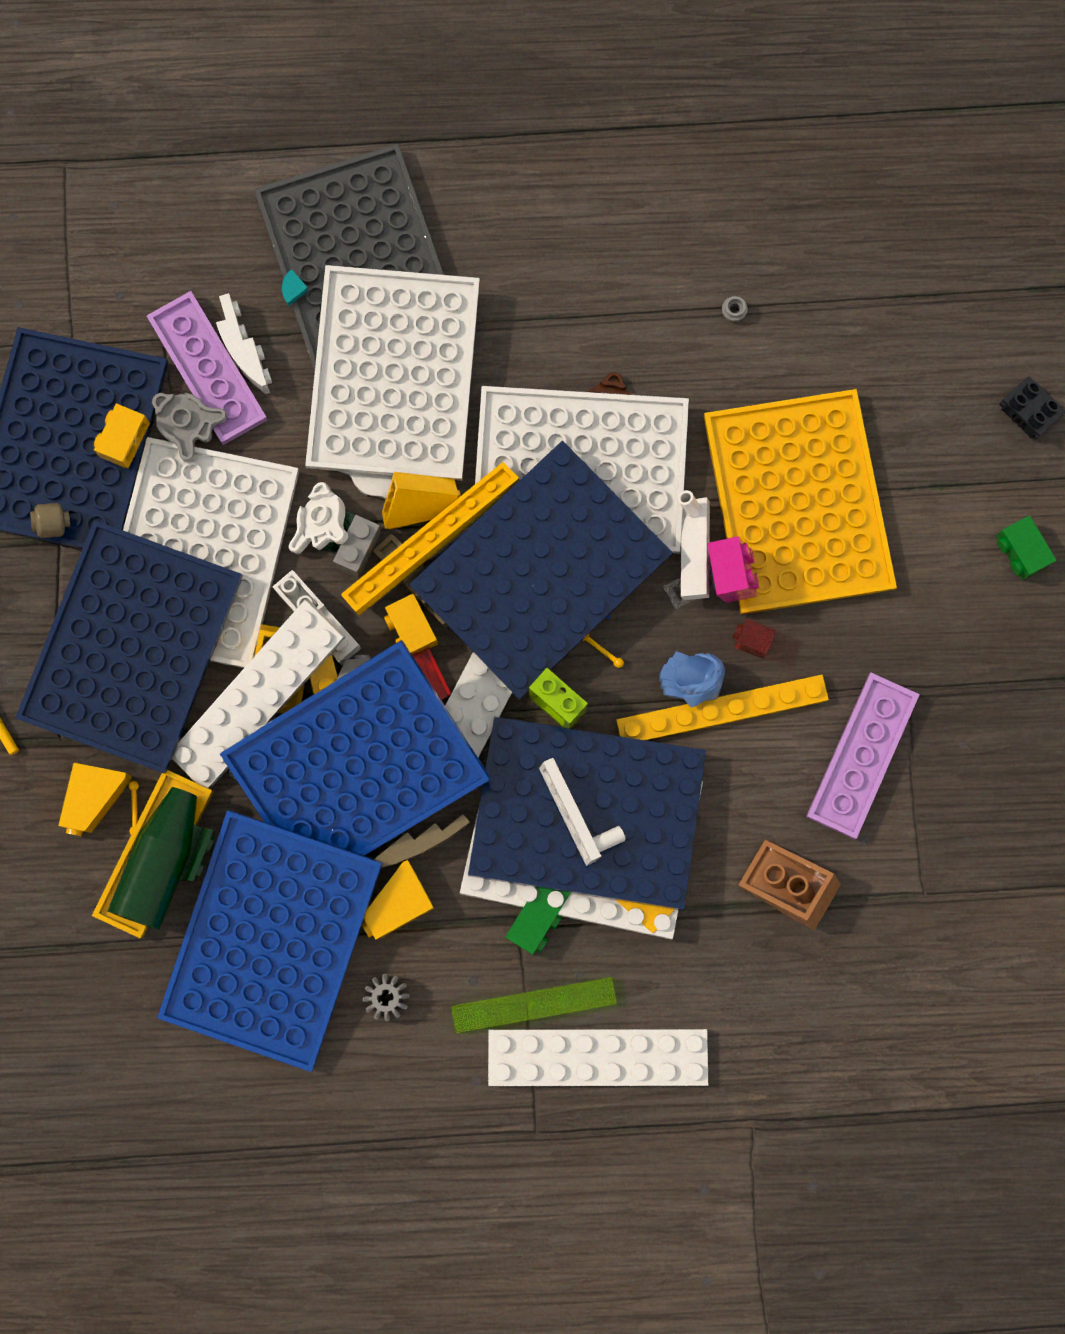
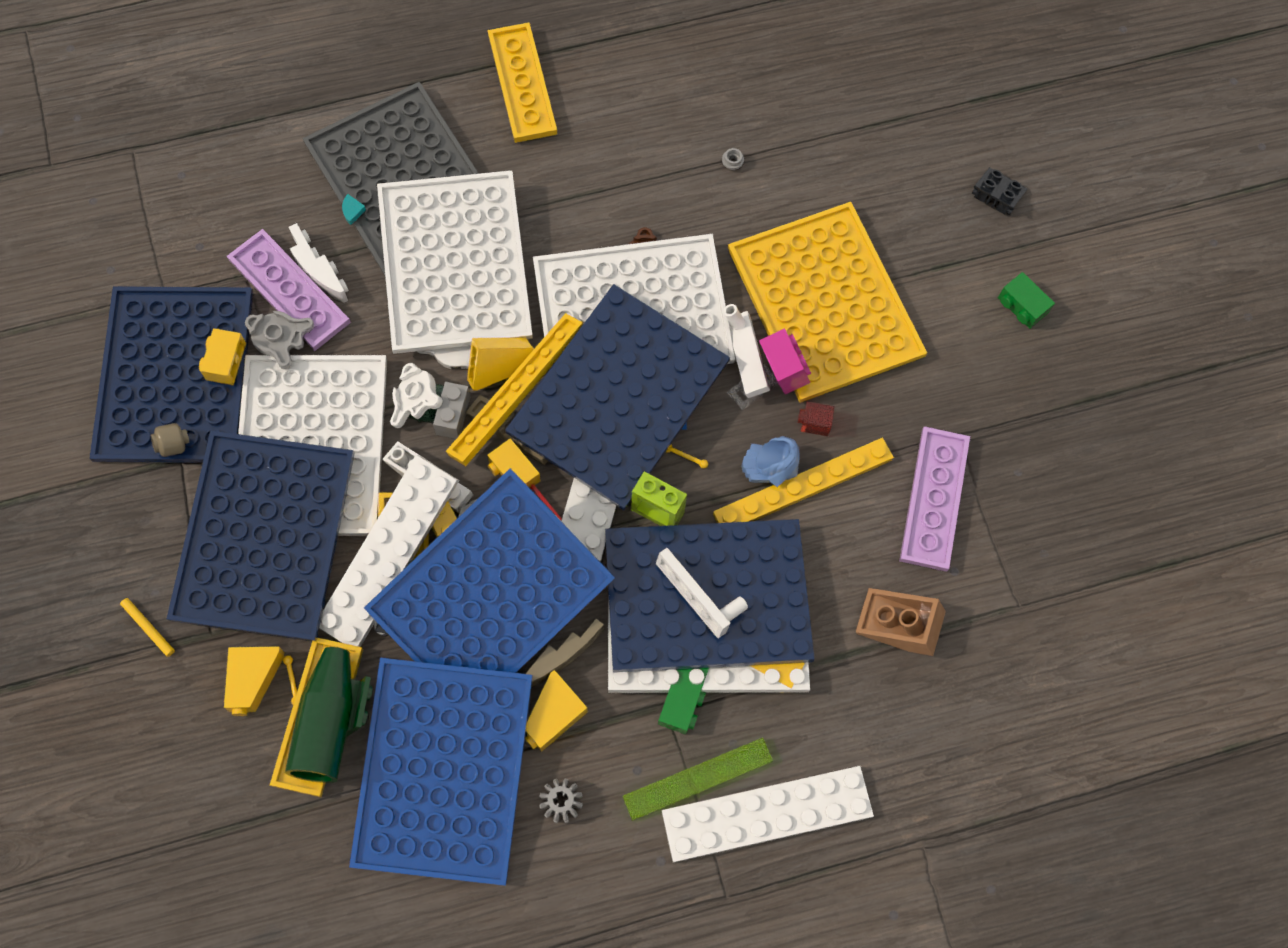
camera: 15 degrees left, 10 degrees down
none -> yellow plate [488,23,557,143]

